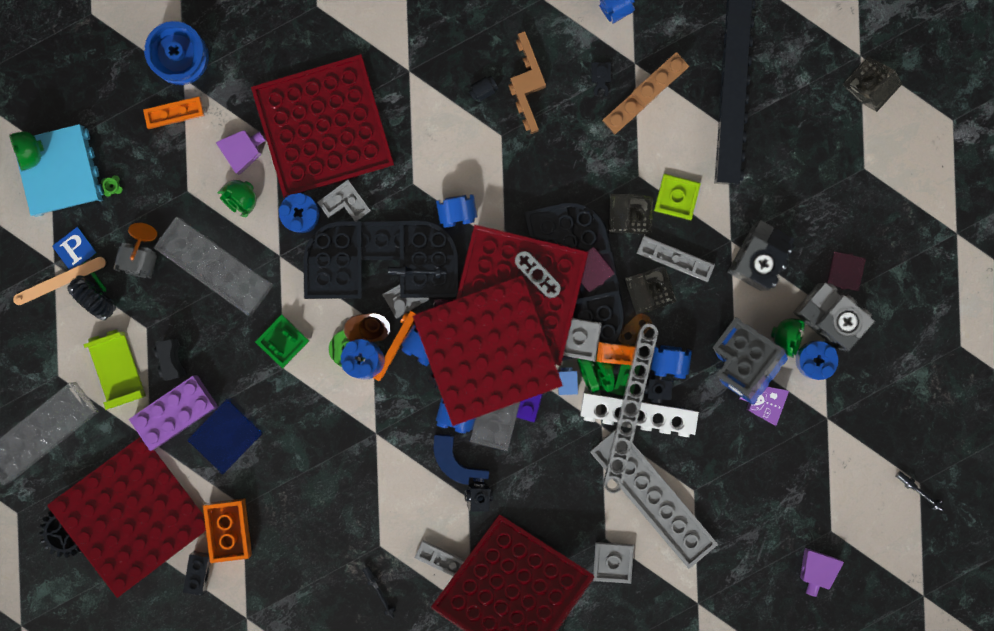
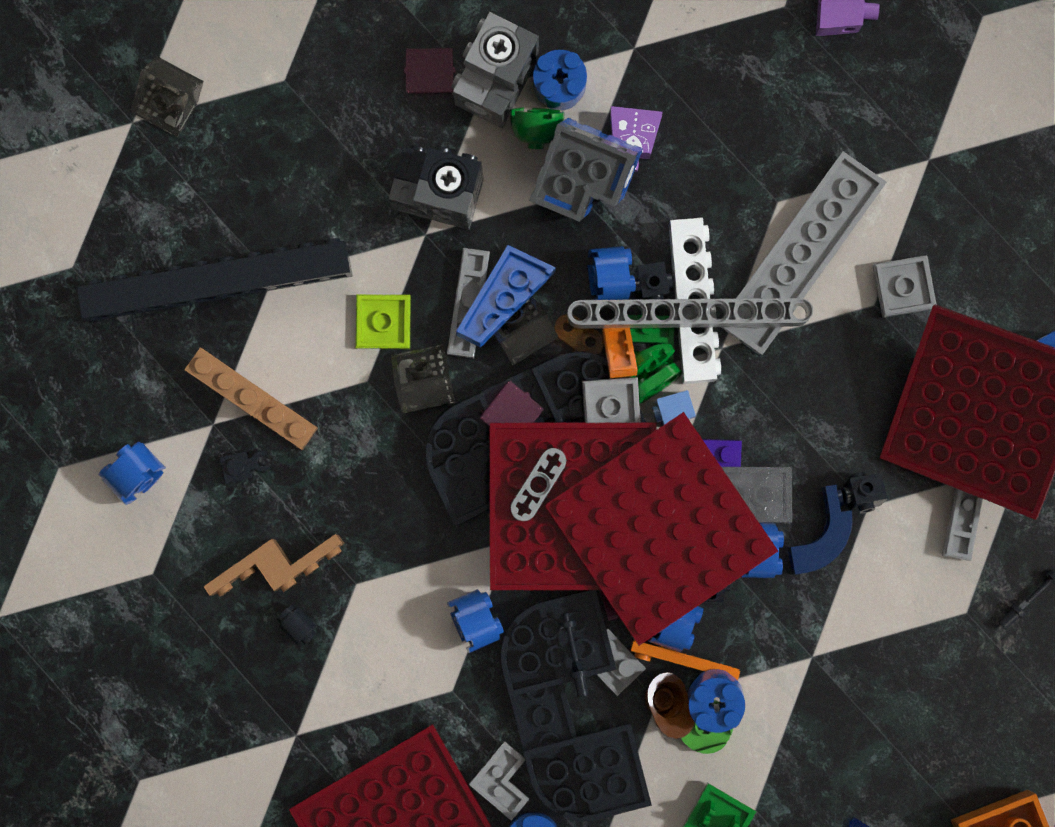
camera: 100 degrees left, 5 degrees down
none -> blue wing [456,245,556,347]

